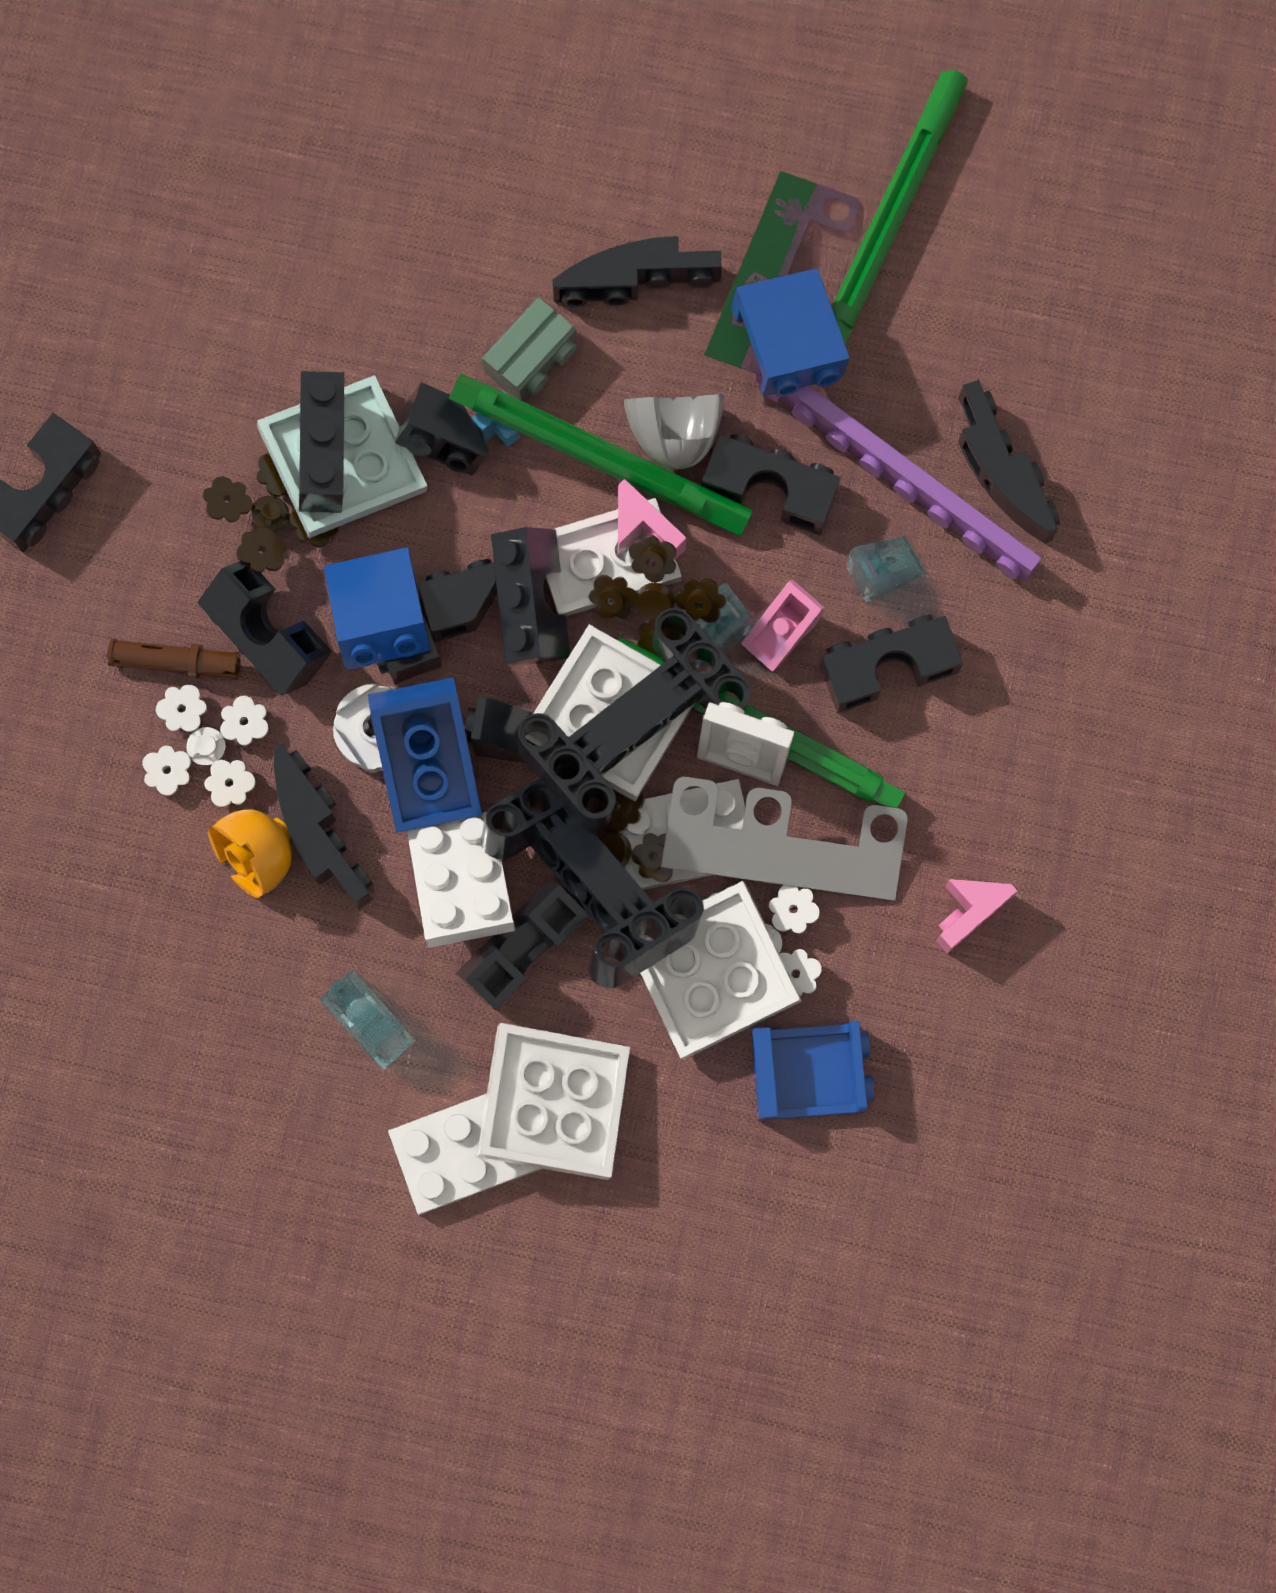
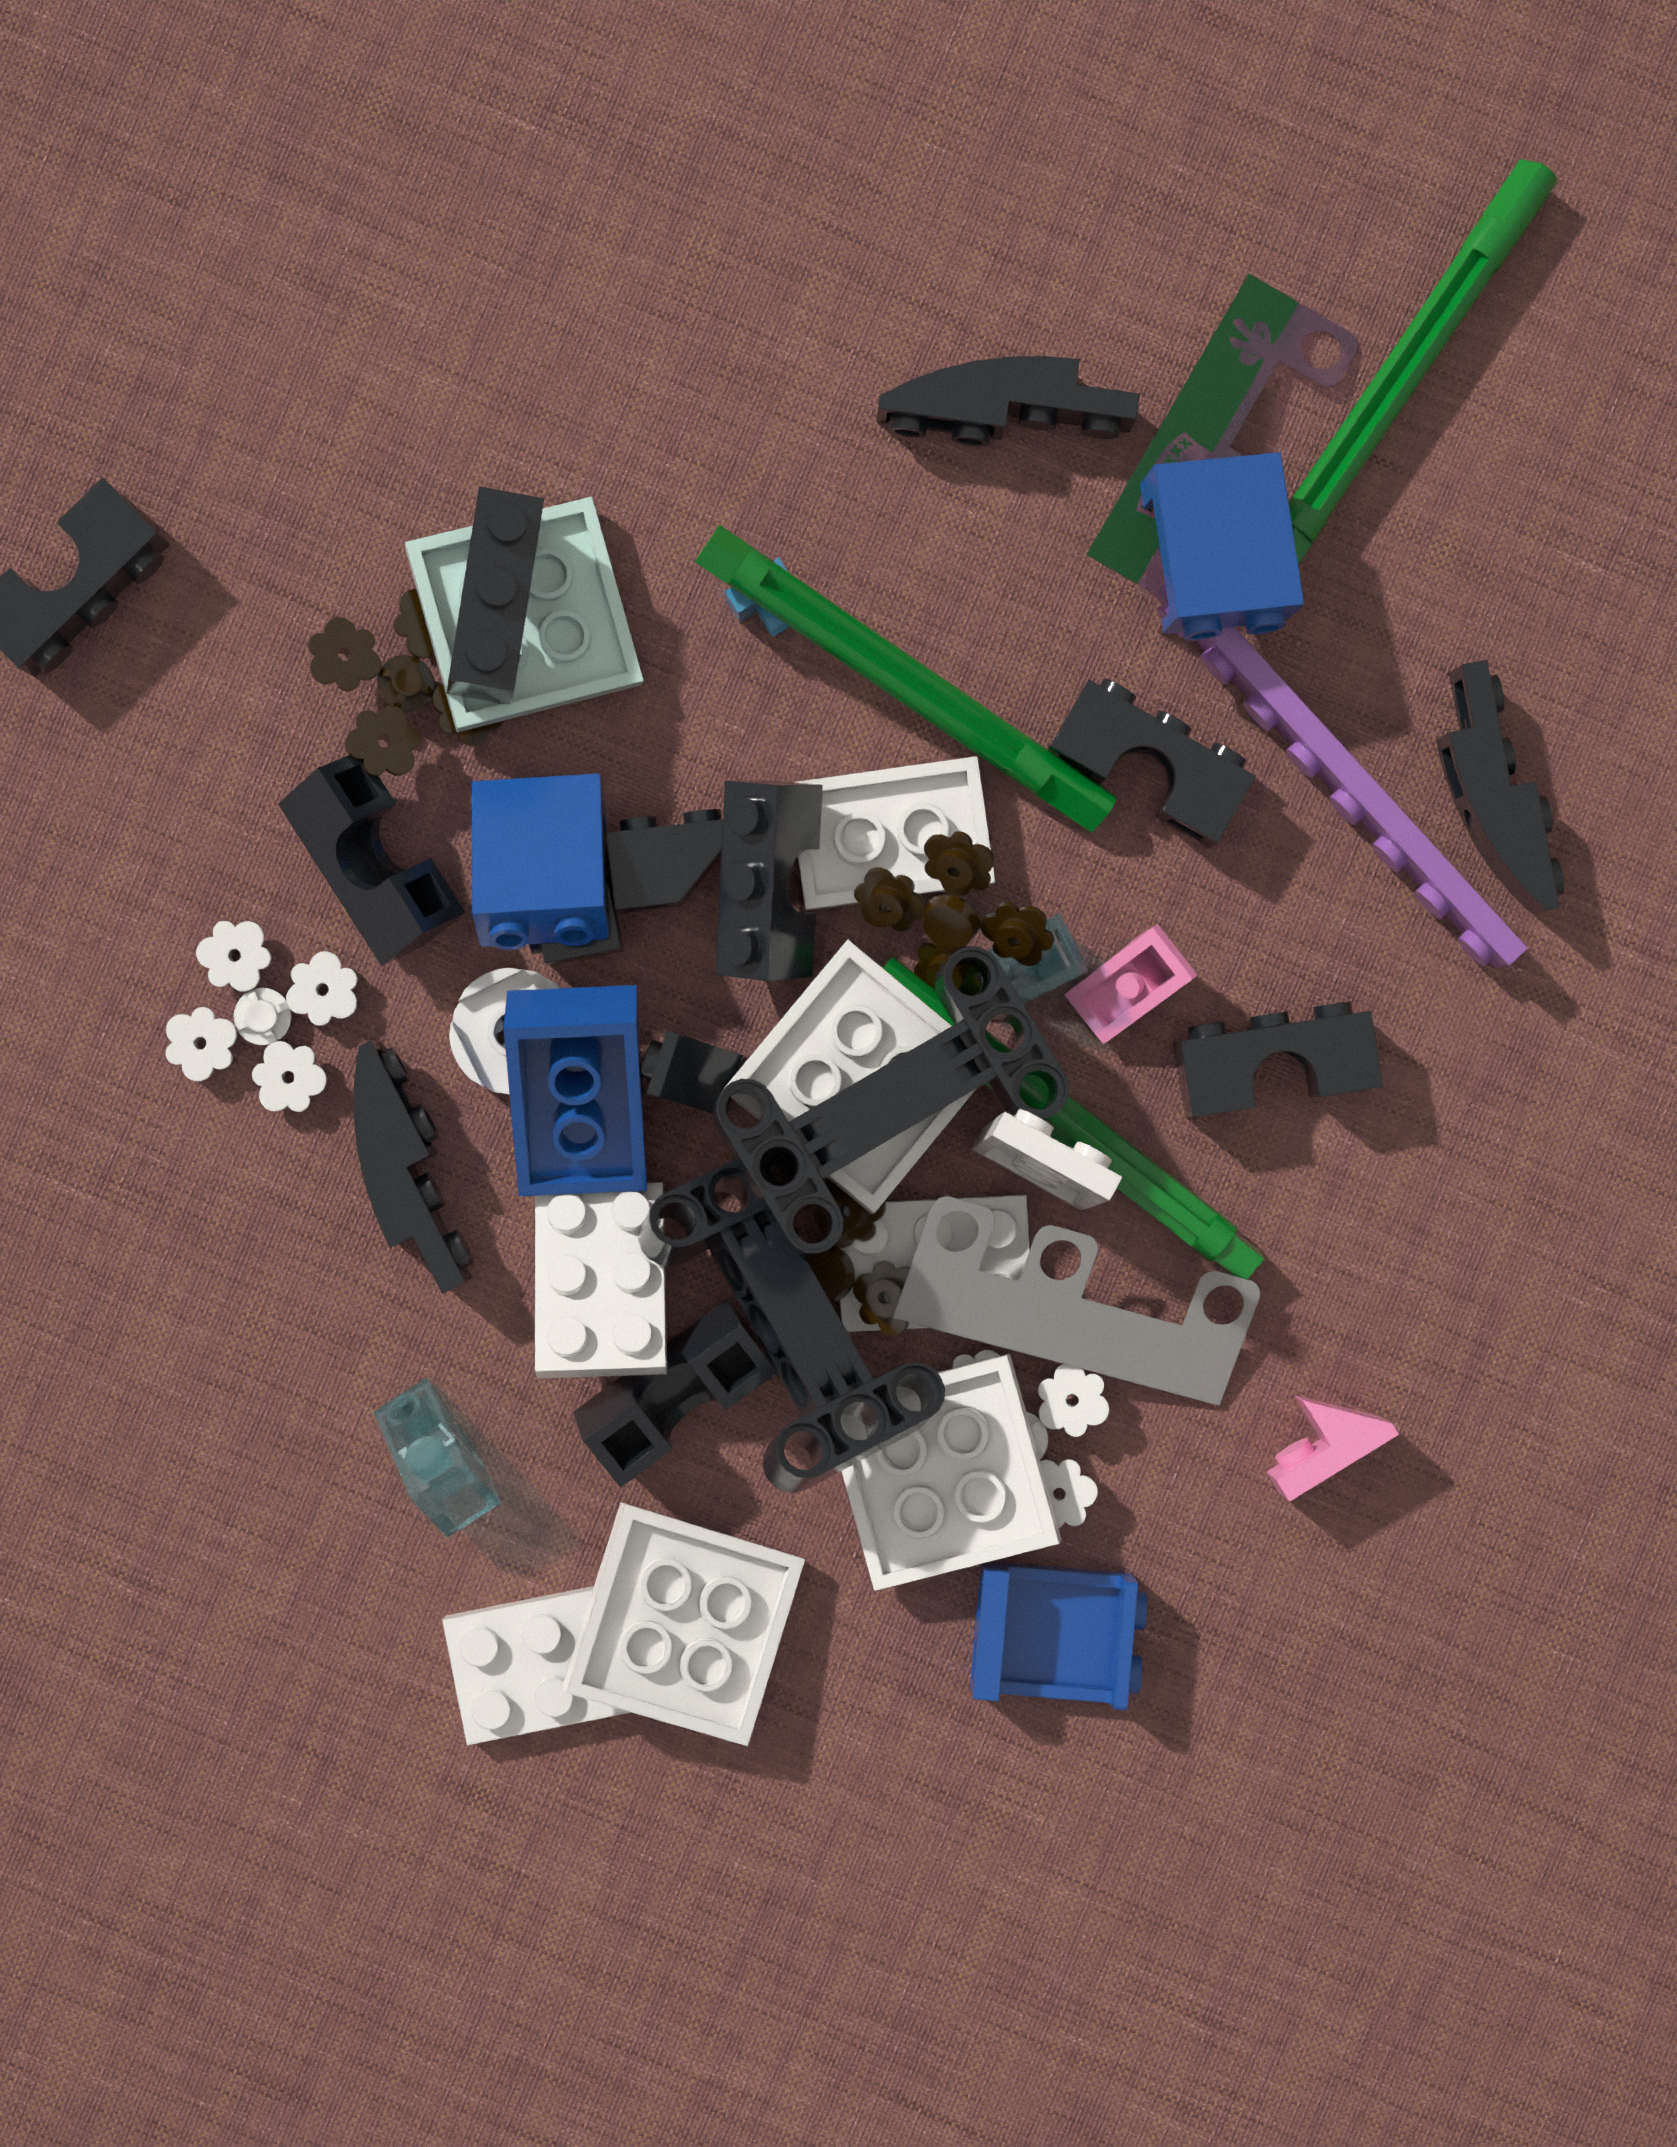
camera: 15 degrees right, 10 degrees up
reddish brown pin [107,638,241,680] -> none
light orange cylinder [208,809,292,898] -> none
black slope [395,382,489,476] -> none
sand green brick [481,298,577,401] -> none
bright pink slope [618,479,686,561] -> none
light grey hair [624,394,724,470] -> none
clear light blue slope [846,536,925,604] -> none

